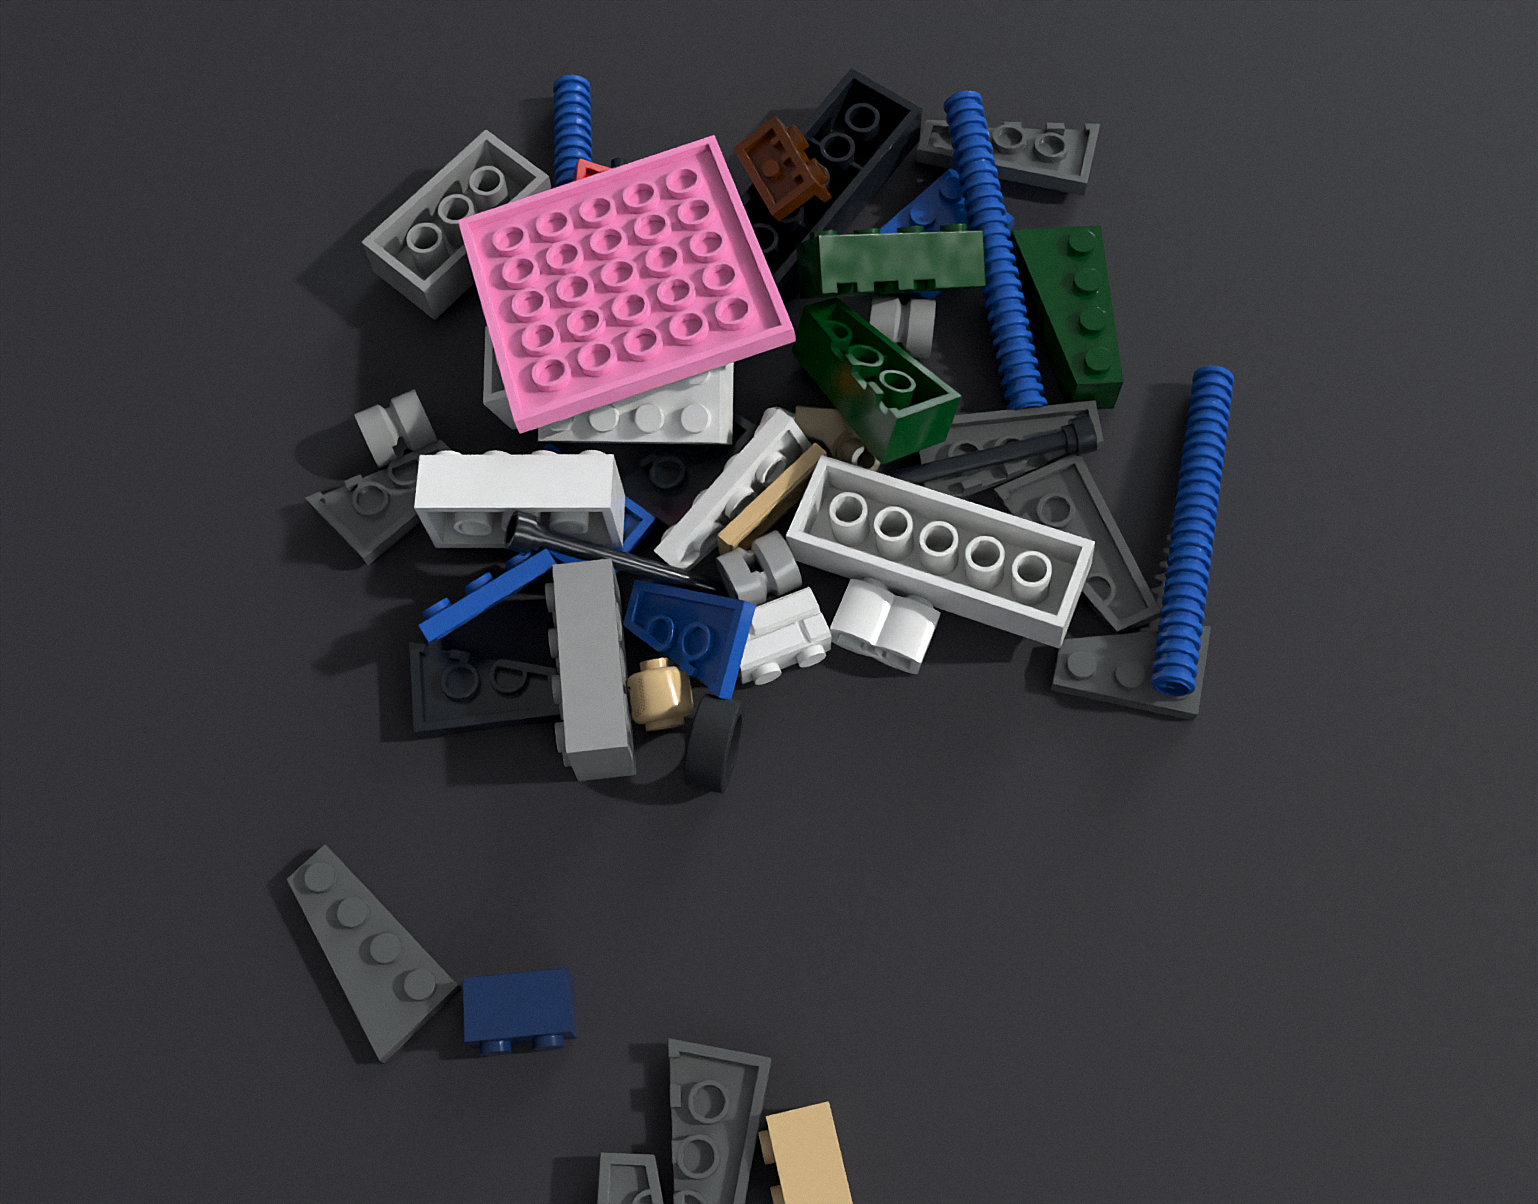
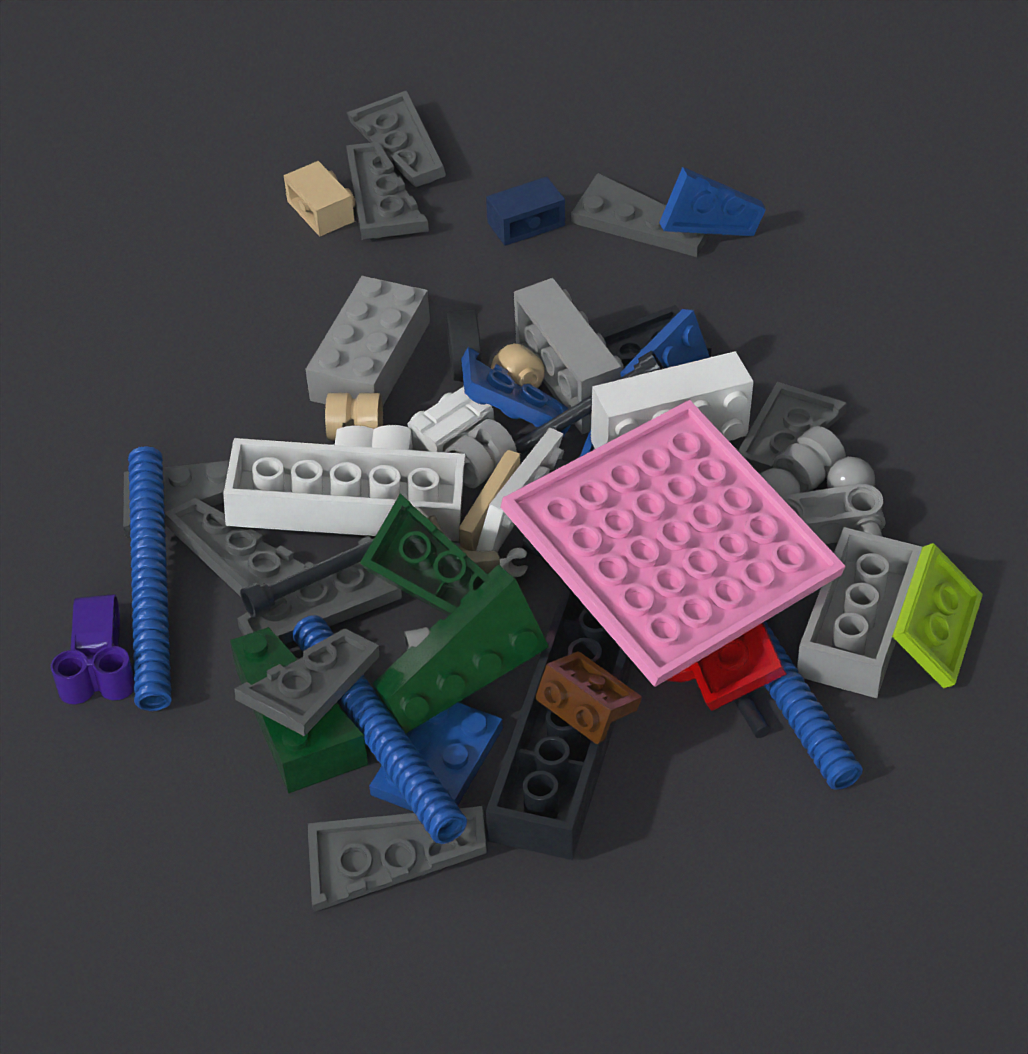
camera: 160 degrees right, 20 degrees down
none -> dark purple piece [51,594,135,704]
none -> dark grey wing [234,629,379,736]
none -> light grey brick [305,276,430,405]
none -> tan wheel [325,393,383,441]
none -> blue wing [659,167,766,236]
none -> light grey piece [760,456,886,544]
none -> lime tile [892,543,983,688]

